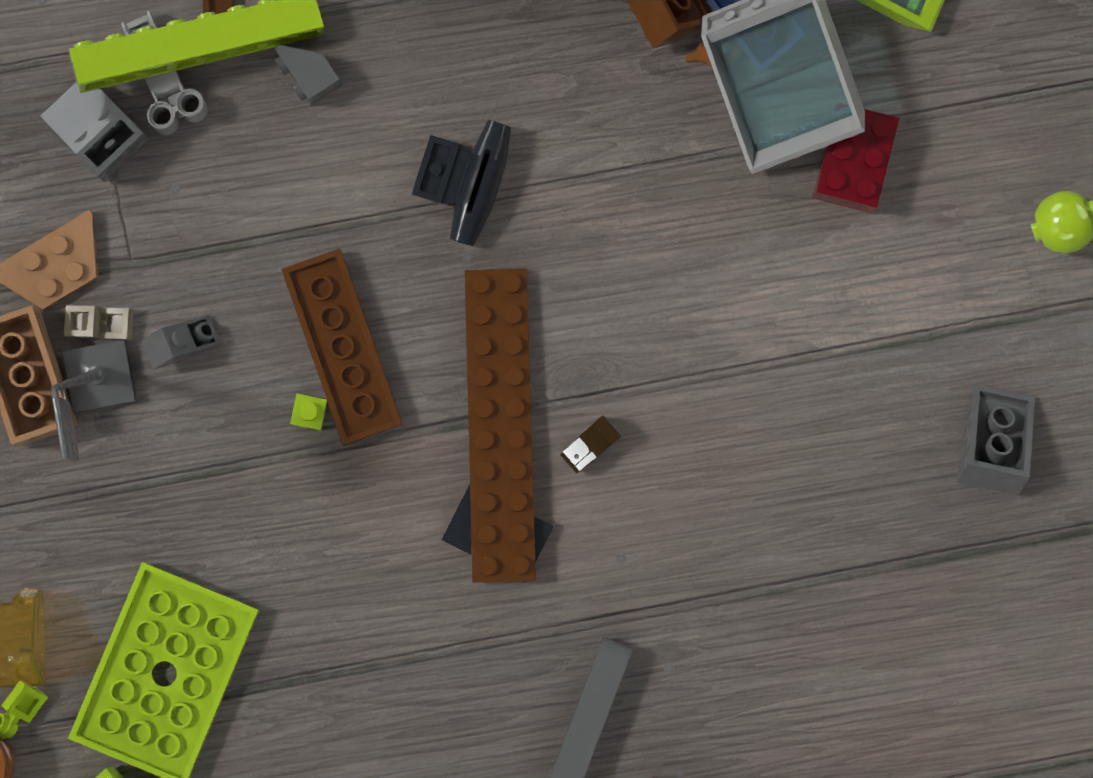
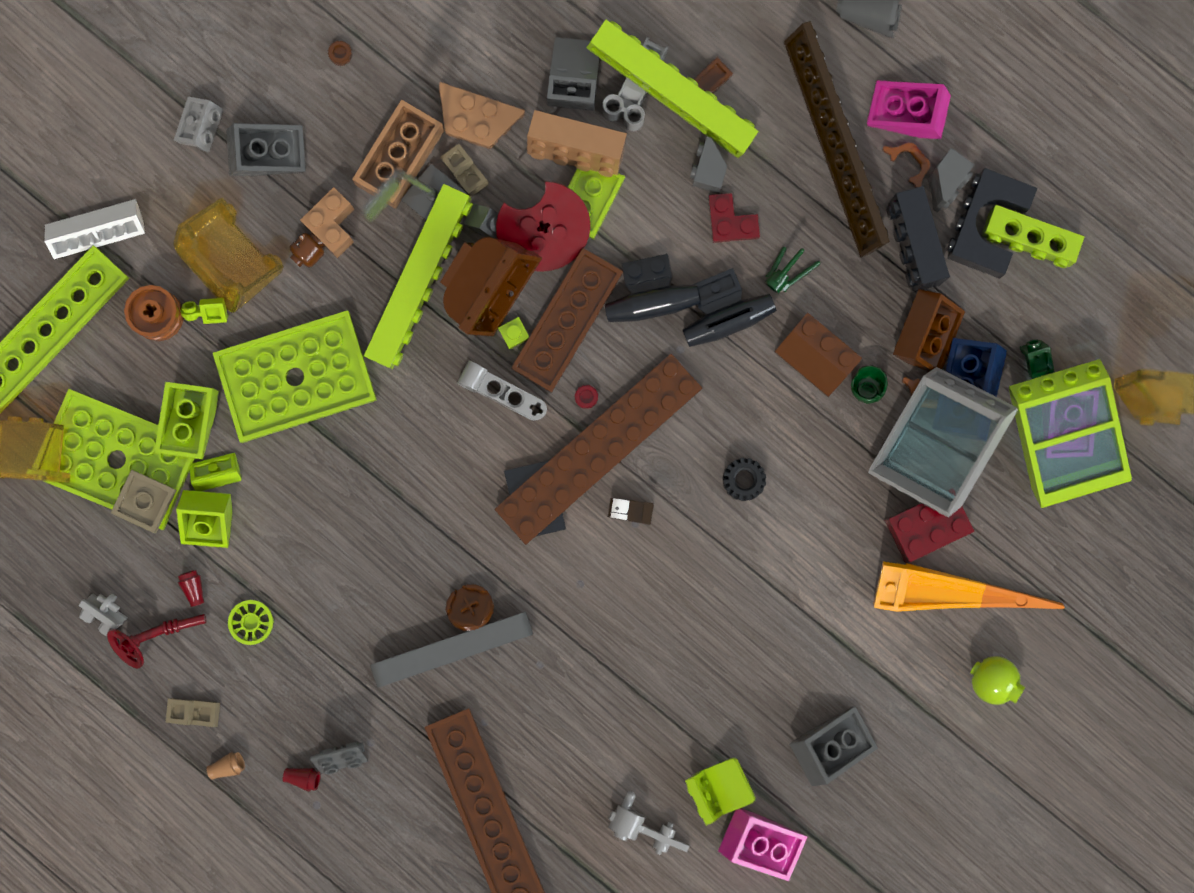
camera: 45 degrees right, 0 degrees up
none -> reddish brown head [289,232,325,268]
none -> medium nougat brick [300,187,354,258]
none -> lime brick [364,184,473,369]
none -> reddish brown container [440,238,542,336]
none -> reddish brown tile [446,584,494,631]
none -> light grey piece [457,361,547,421]
none -> dark red piece [496,181,590,271]
none -> medium nougat brick [527,110,627,177]
none -> lime tile [568,169,625,239]
none -> dark red tile [575,385,598,409]
none -> black plate [605,253,701,322]
none -> light grey piece [608,791,690,855]
none -> lime bracket [685,758,755,825]
none -> dark red plate [708,193,760,243]
none -> dark pink slope [718,808,807,881]
none -> black tyre [722,458,767,501]
none -> dark green plant [765,247,821,294]
none -> reddish brown slope [775,313,862,397]
none -> dark green hair [851,365,888,404]
none -> light orange plate [873,561,1065,612]

